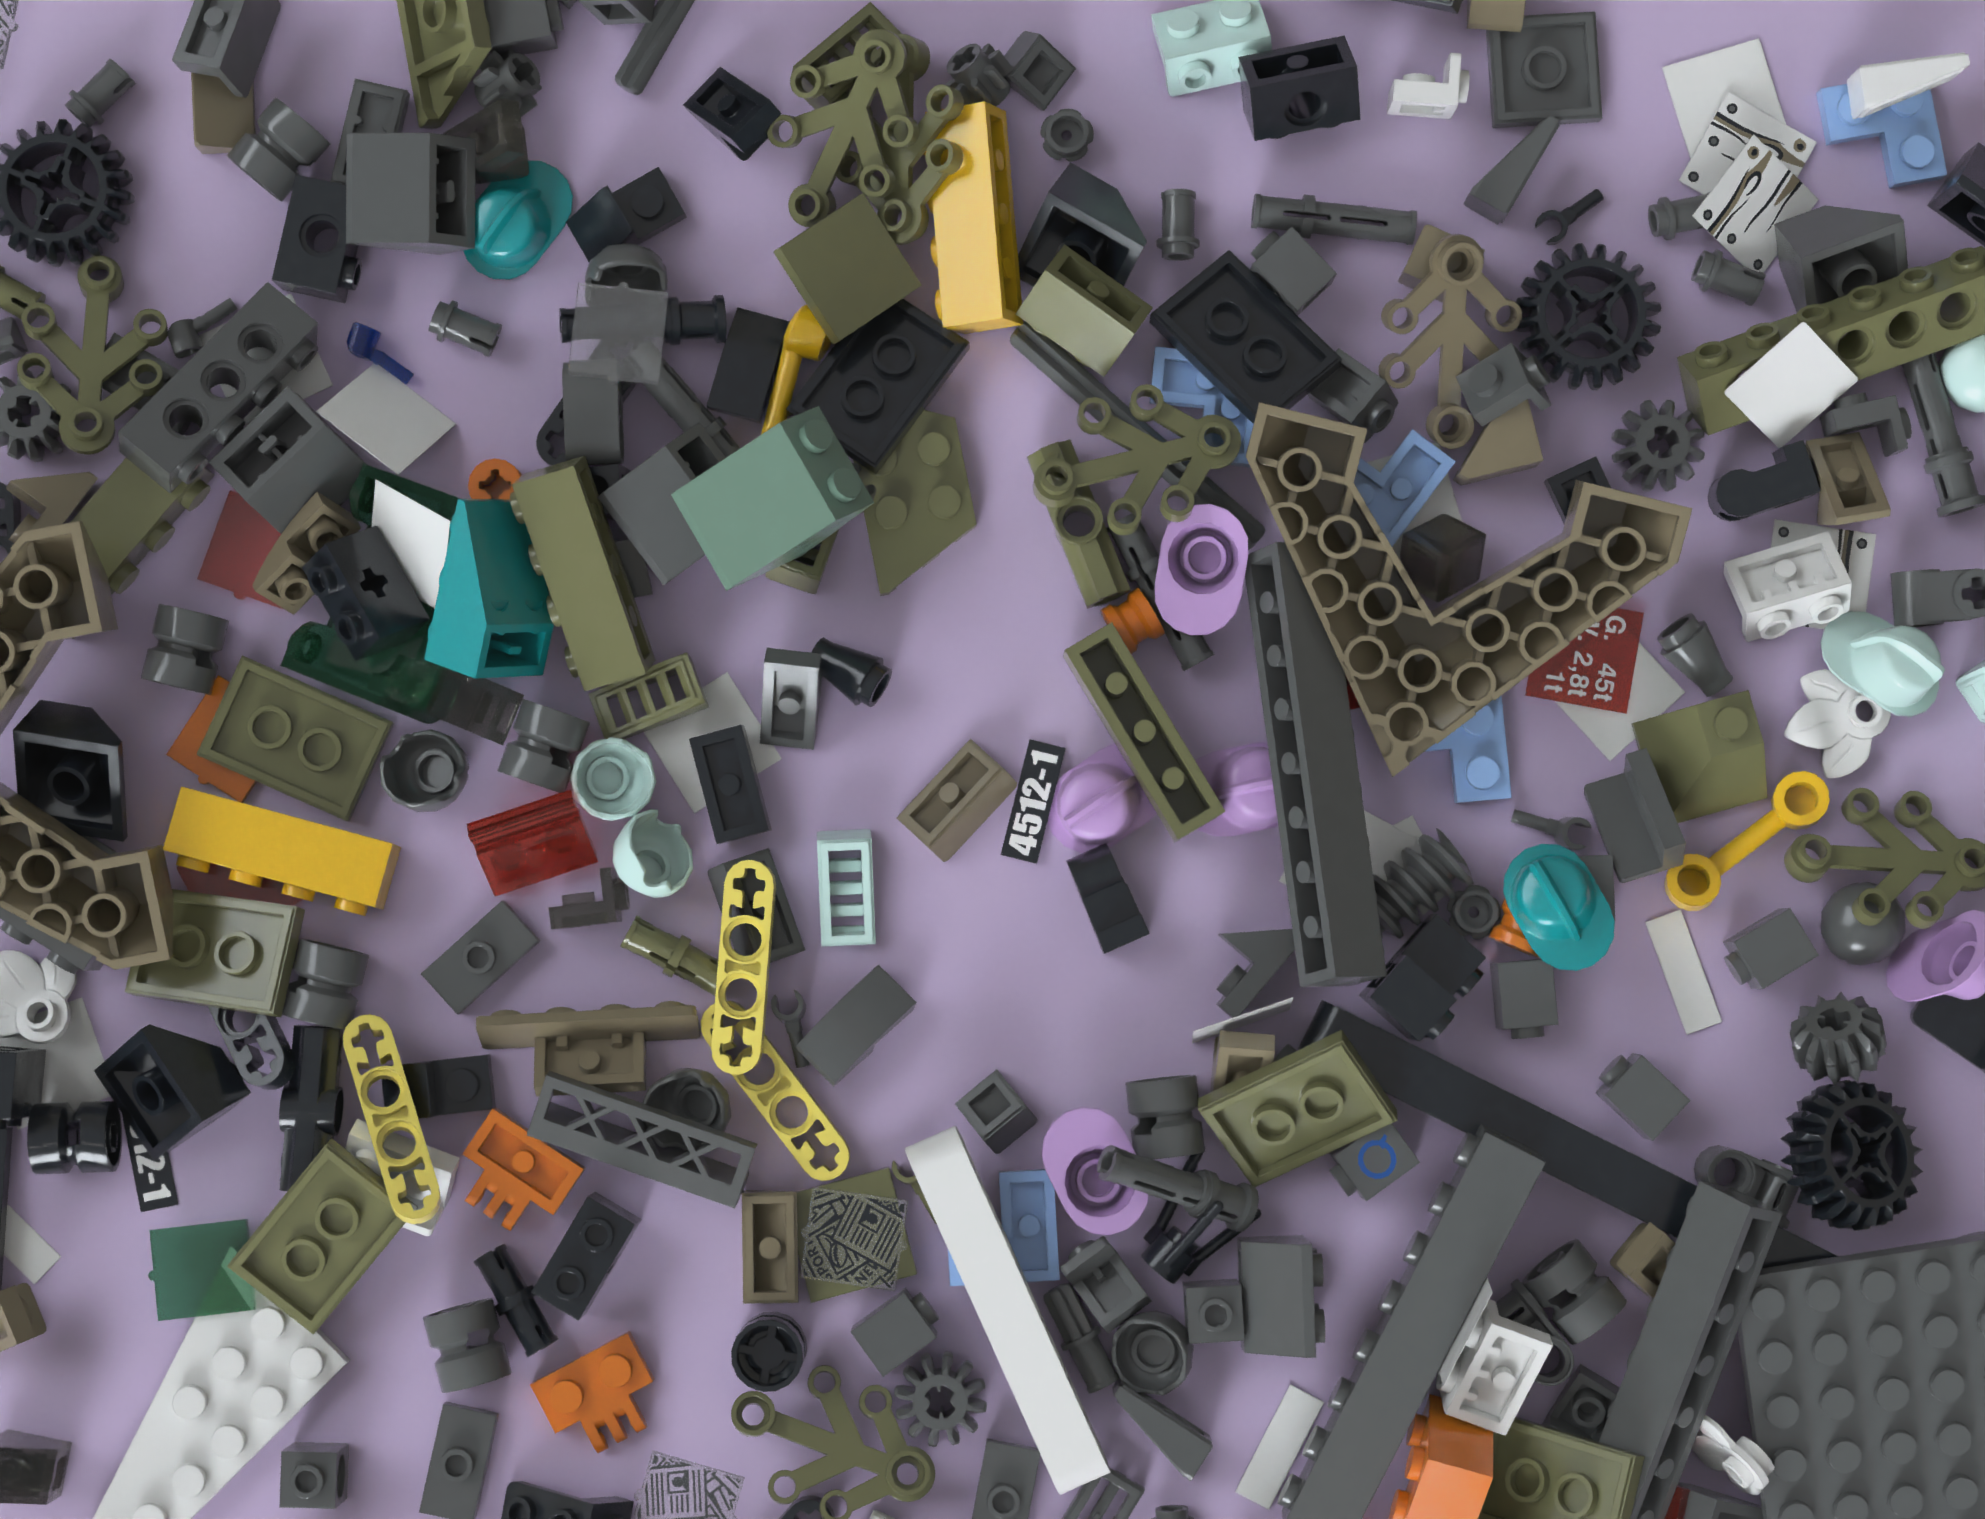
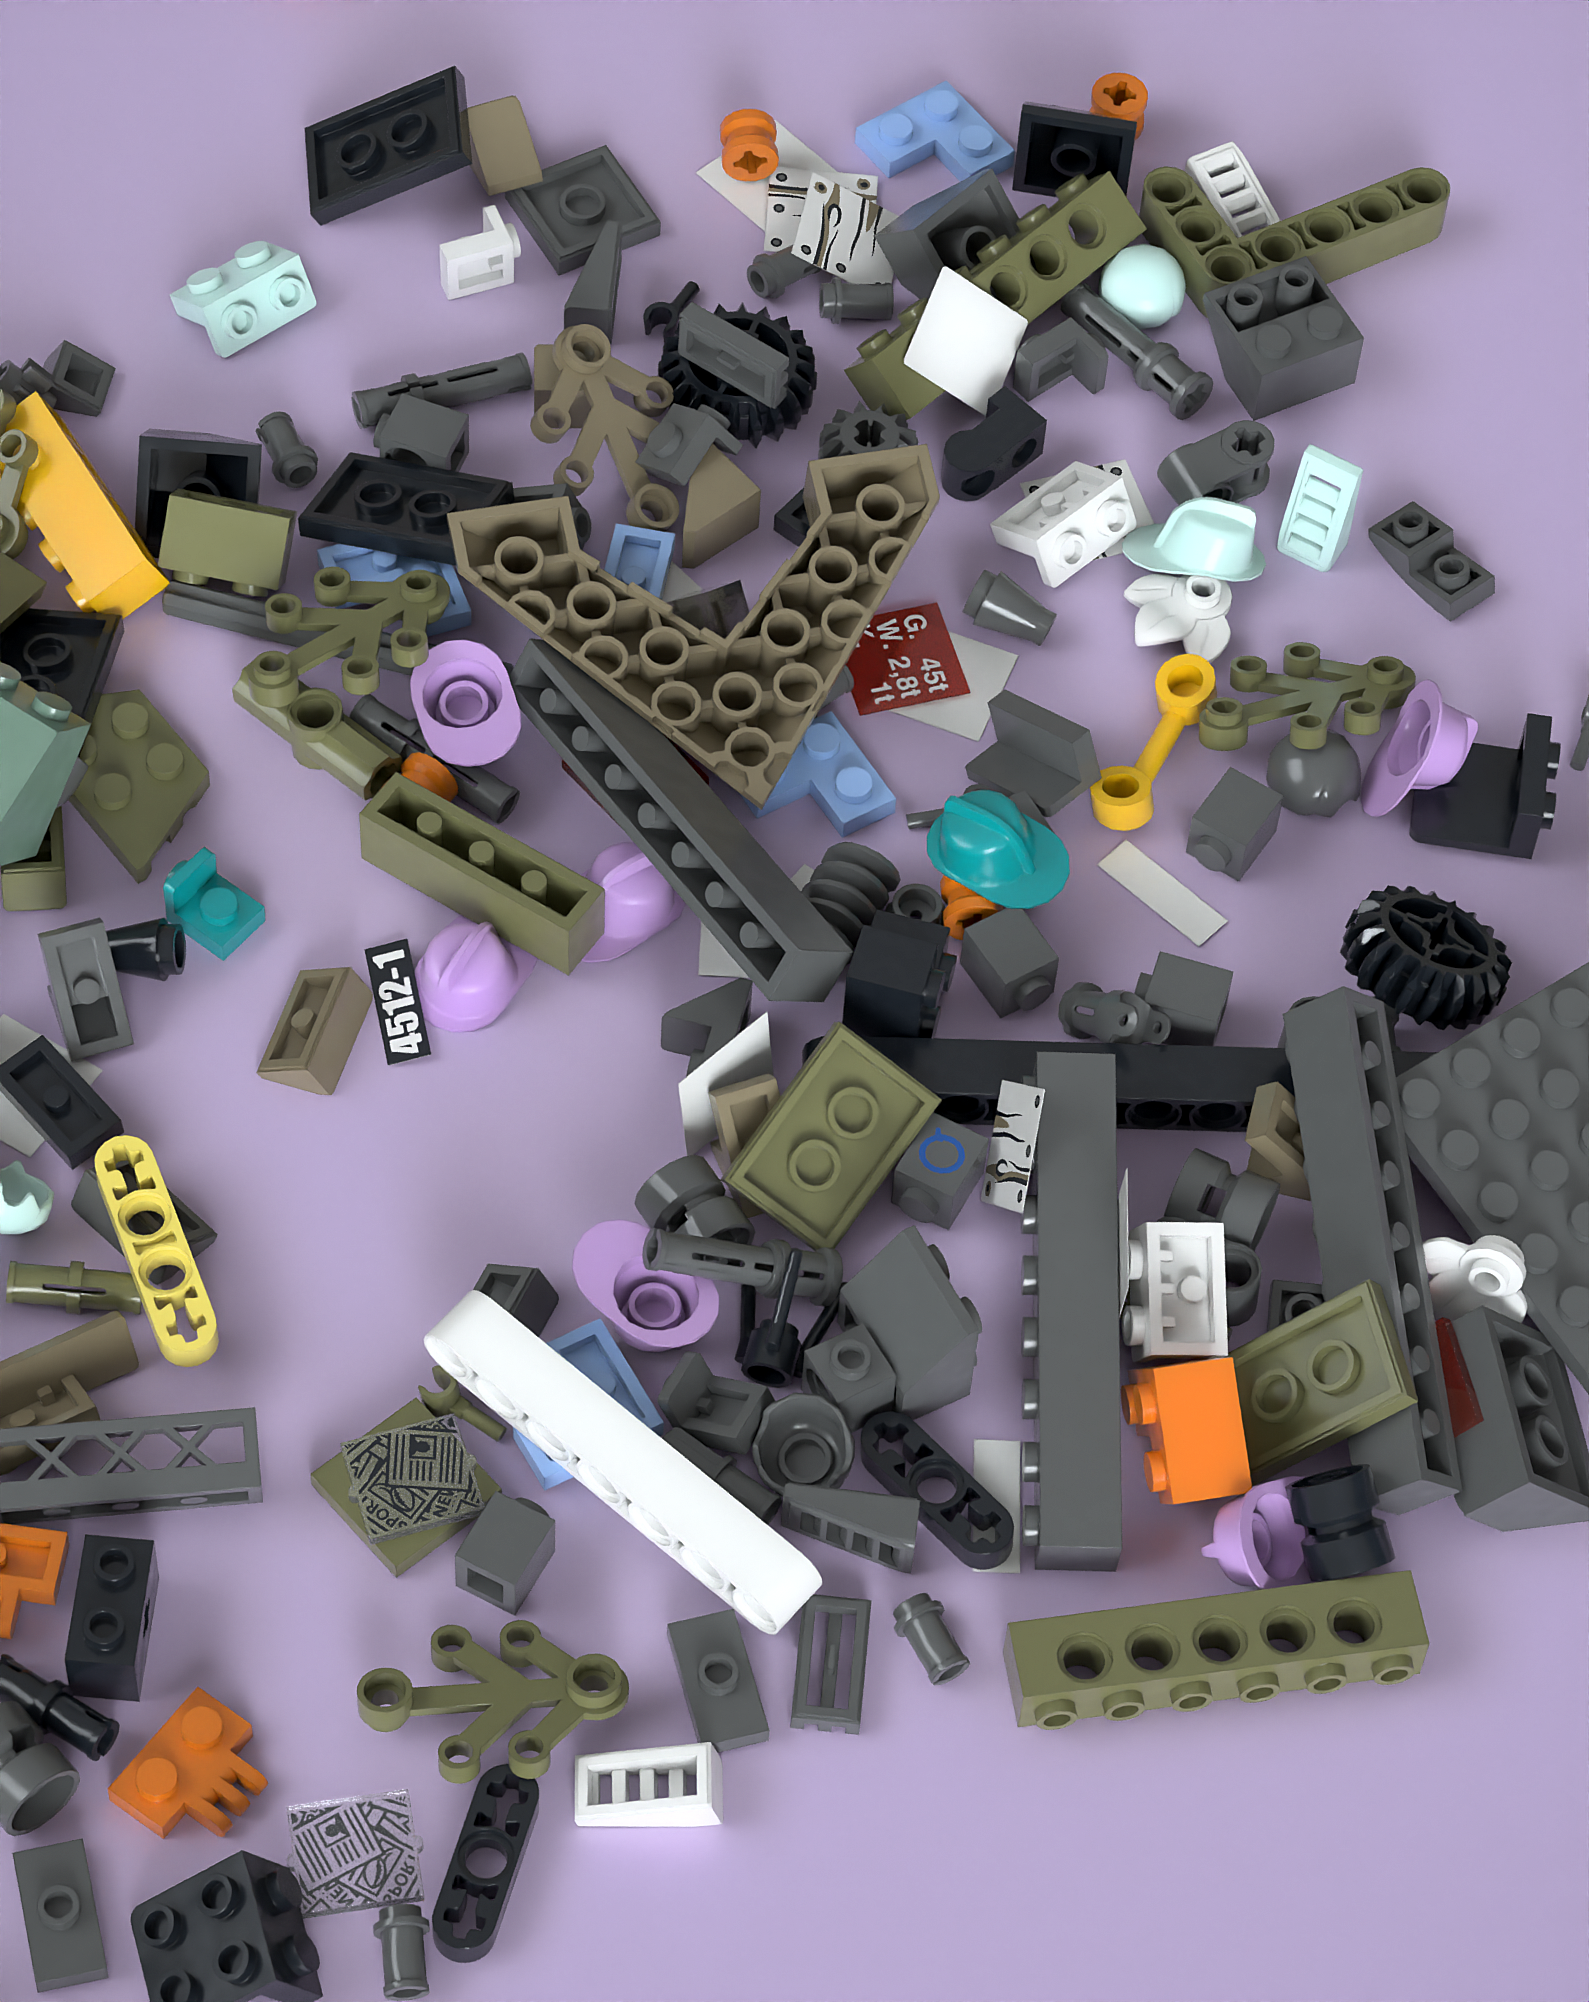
camera: 30 degrees left, 30 degrees down
dark grey hair [642,1068,731,1151] -> none
light yellow beam [701,1000,850,1181] -> none
black wheel [731,1312,807,1392] -> none
dark tan slope [742,1190,799,1304] -> none
dark grey hand [771,990,810,1068] -> none
dark grey slope [796,965,917,1087] -> none
light aqua slope [817,829,876,947] -> none
dark grey gear [894,1351,987,1447] -> none
dark grey plate [1040,109,1094,162] -> none
black leg [1066,843,1150,954] -> none
black brick [1238,35,1361,141] -> none
olive slope [1631,690,1768,823] -> none
dark grey gear [1790,992,1887,1085] -> none
dark tan slope [1805,432,1891,525] -> none
white slope [1847,52,1970,119] -> none
none -> teal bracket [163,847,266,961]
none -> dark grey tile [678,302,789,409]
none -> orange wheel [720,109,779,181]
none -> black beam [860,1411,1014,1570]
none -> white sticker [980,1080,1045,1214]
none -> dark grey piece [1058,982,1171,1044]

